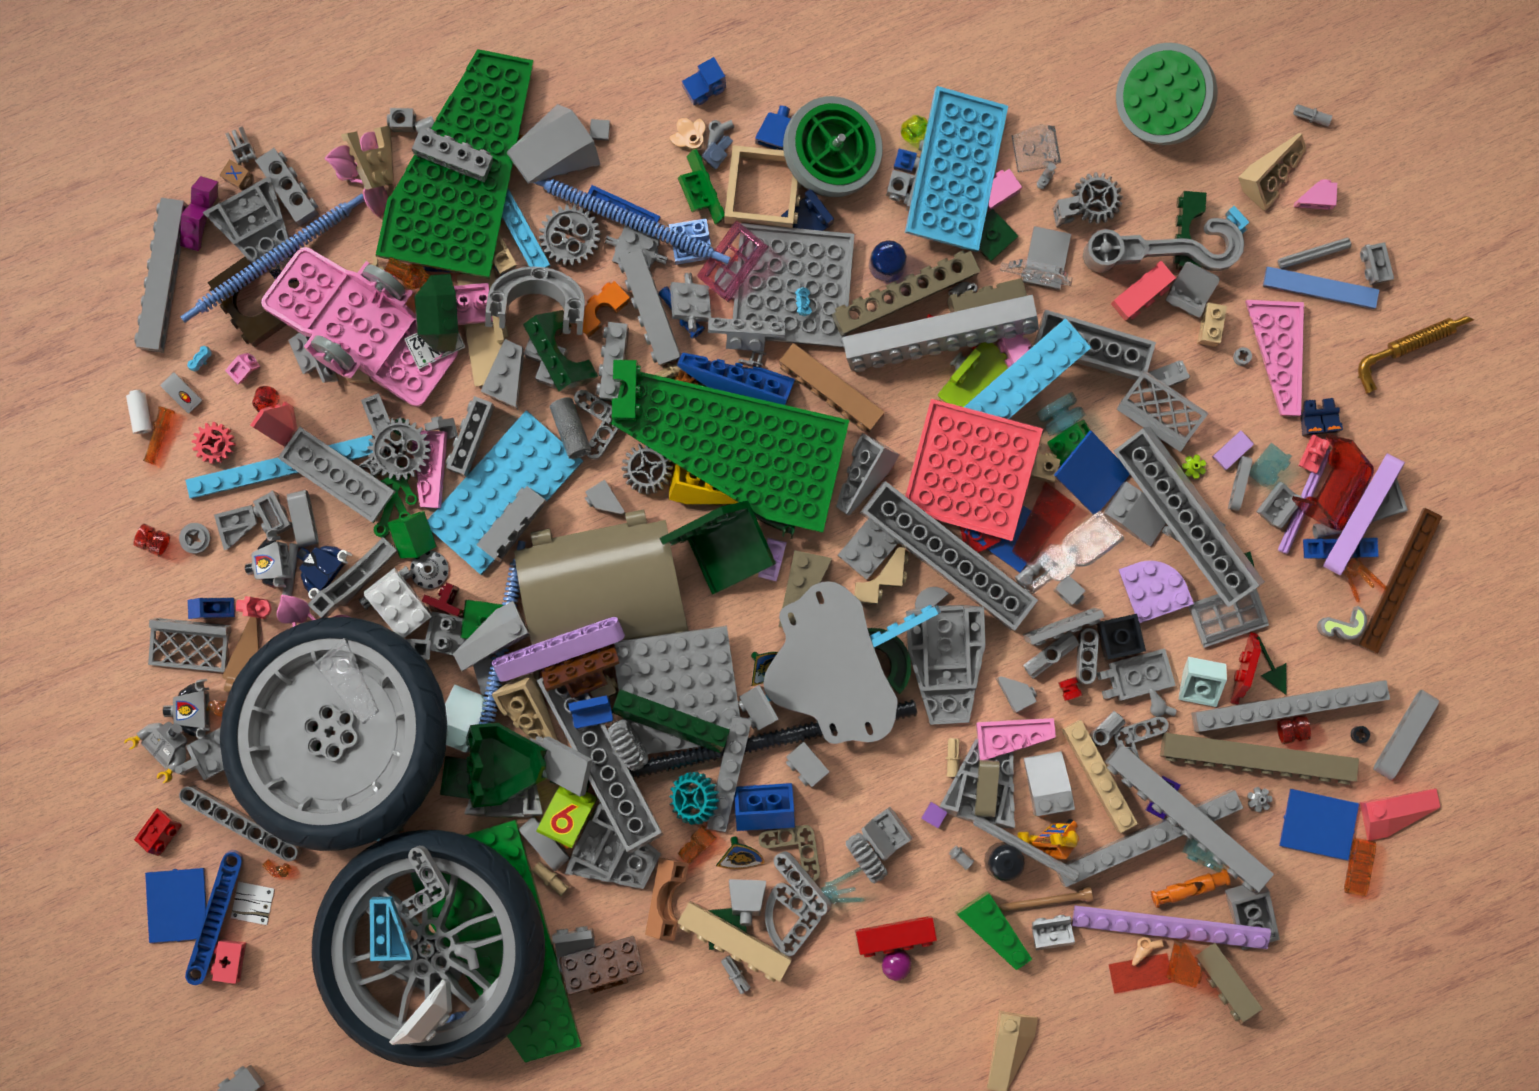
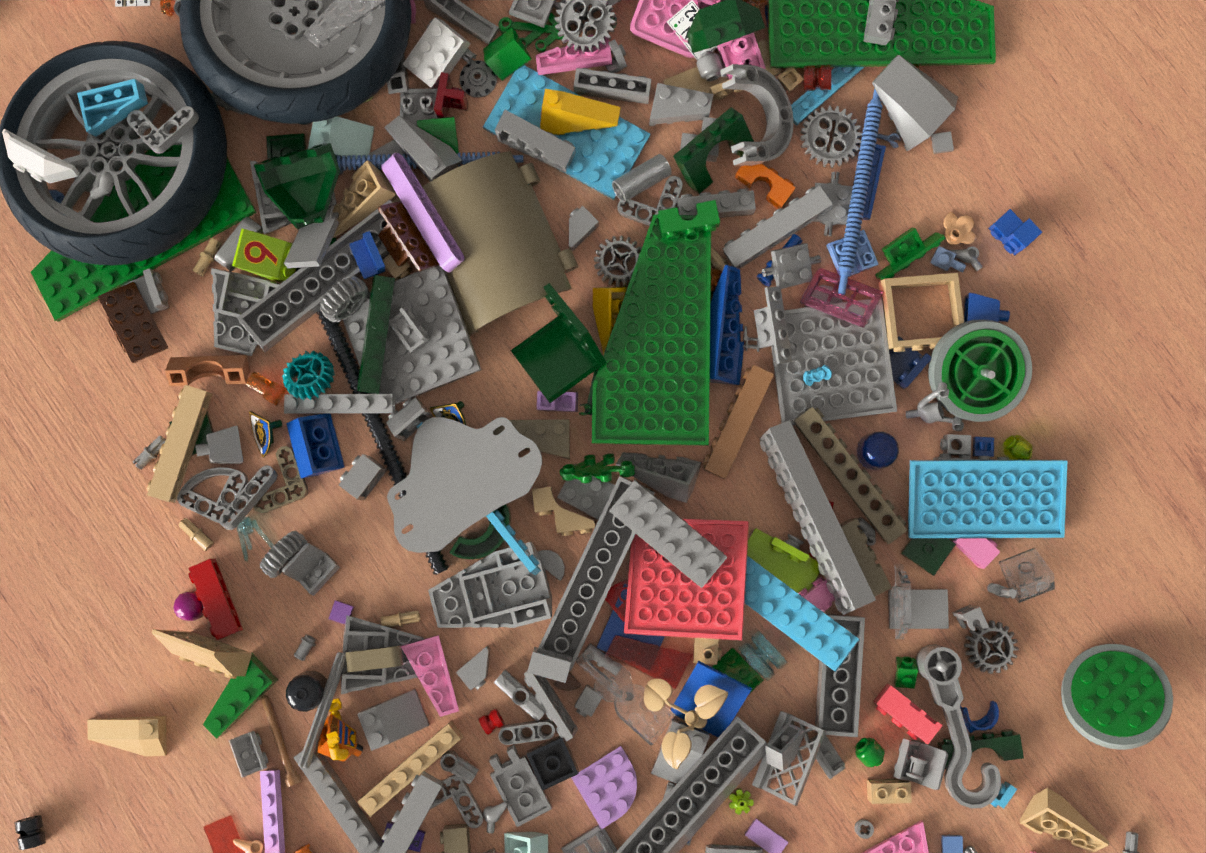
camera: 85 degrees right, 0 degrees up
none -> tan slope [152,629,252,679]
none -> tan axle [179,518,214,551]
none -> light grey bracket [389,307,430,353]
none -> light grey hinge [527,647,572,683]
none -> yellow wedge [540,89,620,135]
none -> reddish brown tile [554,672,581,691]
none -> green plant [559,453,635,483]
none -> light grey brick [609,480,727,588]
none -> tan plant [644,679,728,769]
none -> light grey head [696,51,723,81]
none -> light grey slope [765,723,805,771]
none -> clear red wheel [804,65,831,91]
none -> green head [855,738,885,767]
none -> sand blue hand [877,133,901,148]
none -> green bracket [894,656,918,689]
none -> light grey piece [906,382,964,431]
none -> light grey bush [906,755,928,780]
none -> blue helmet [960,701,999,733]

